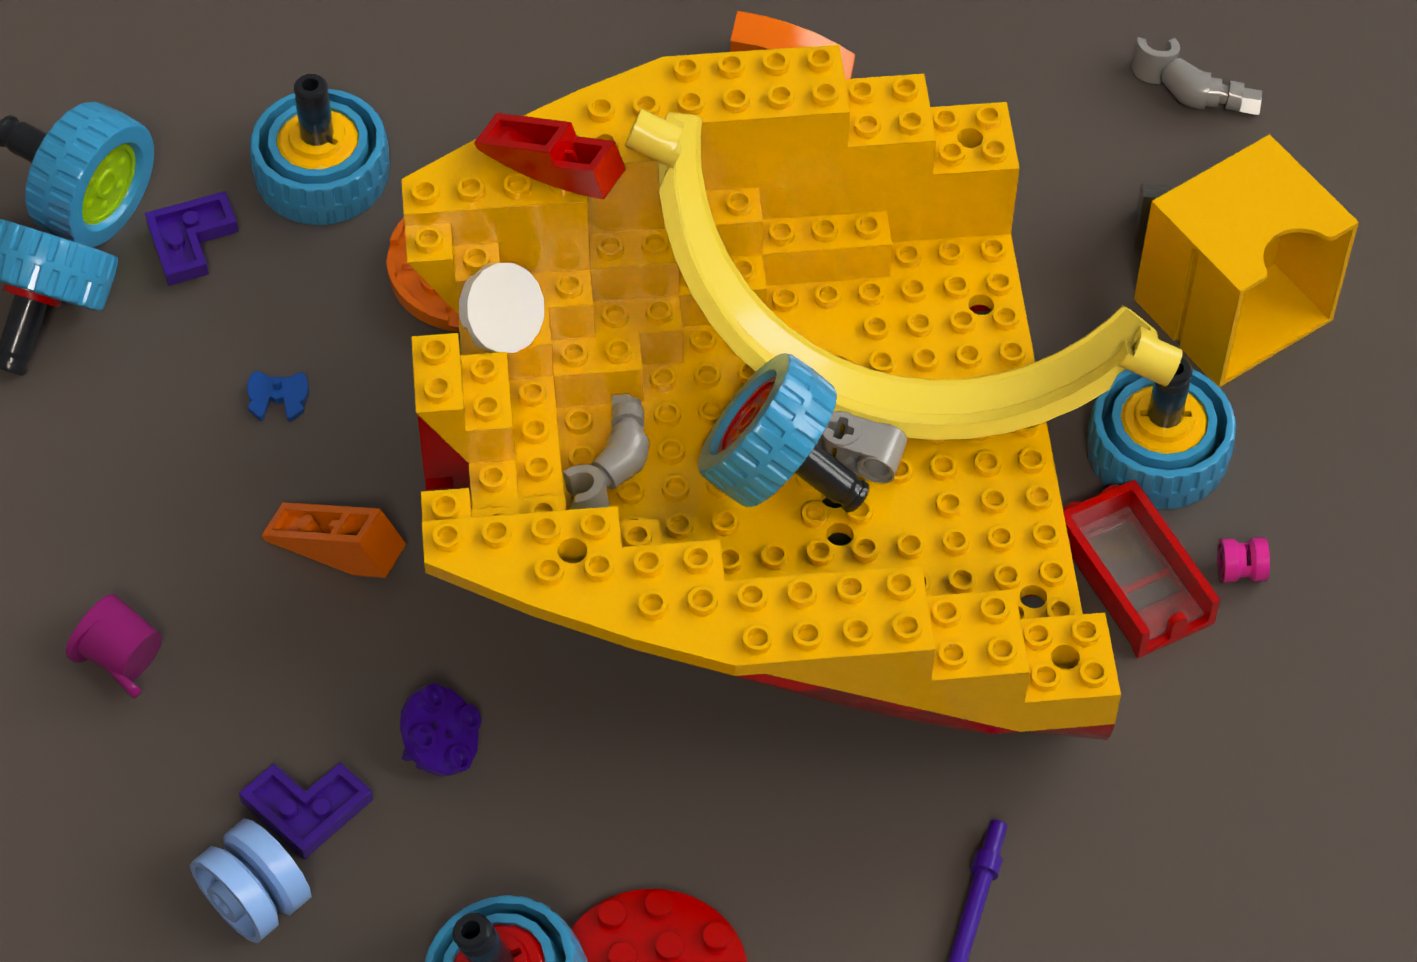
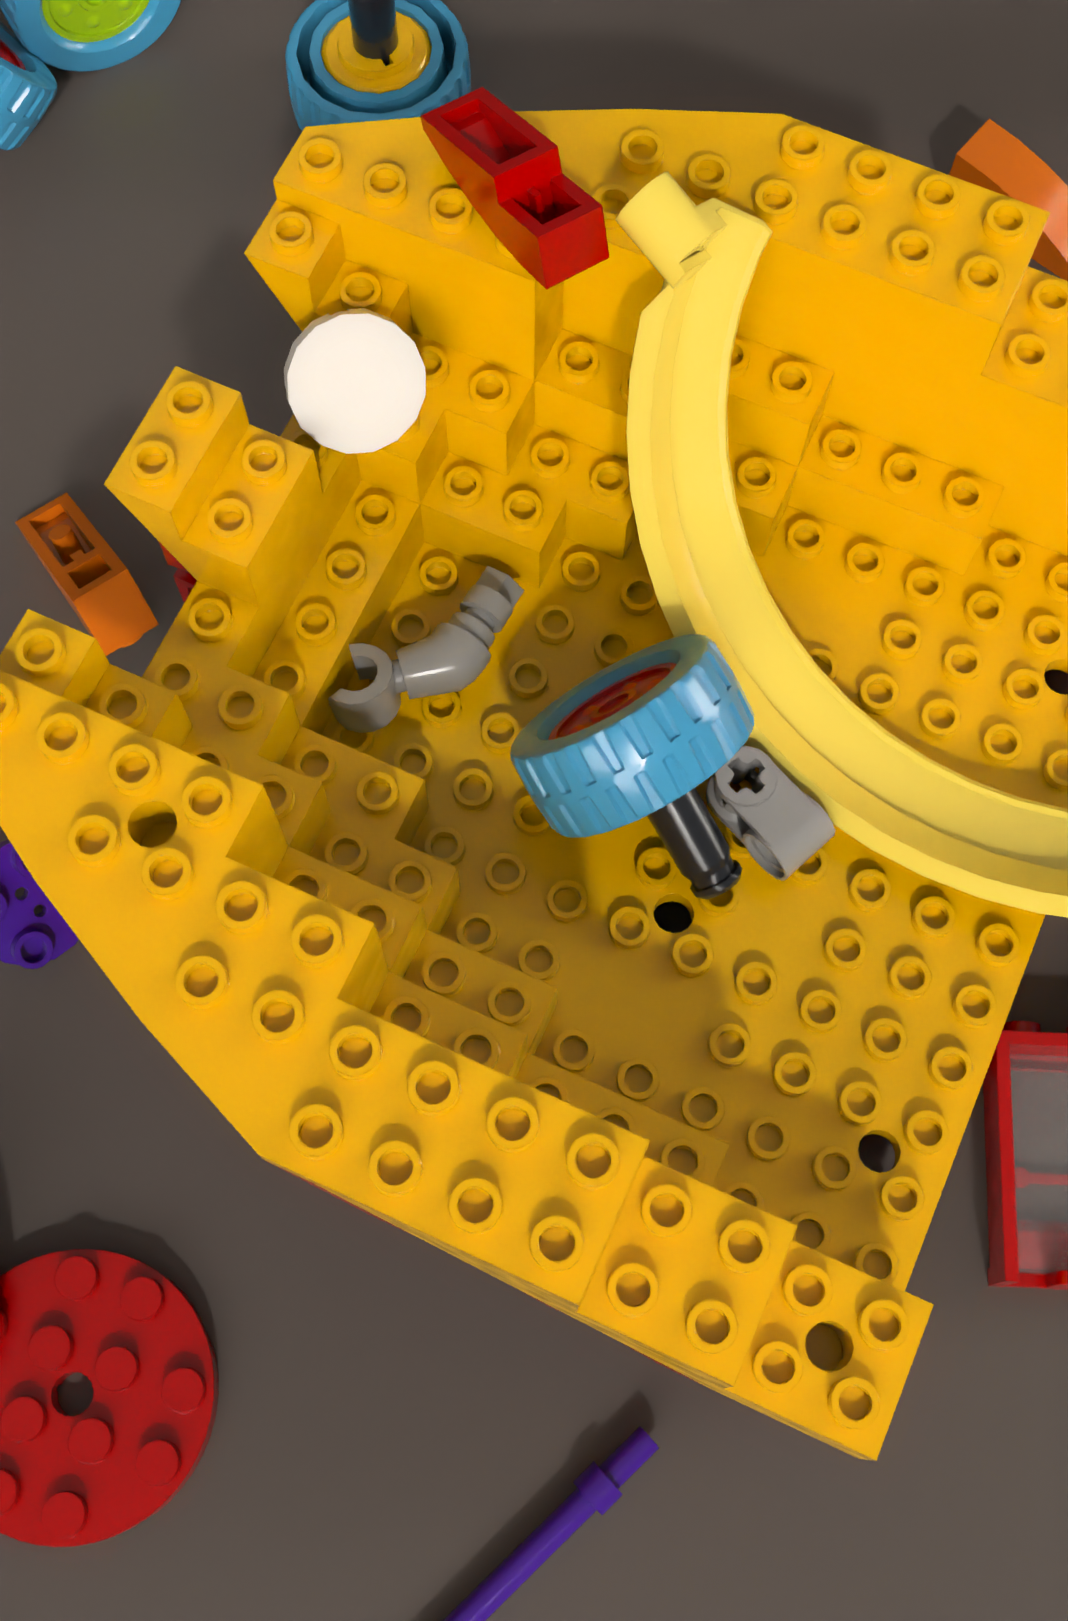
camera: 30 degrees right, 15 degrees up
dark purple plate [144,191,238,286] -> none
blue piece [247,371,310,422] -> none

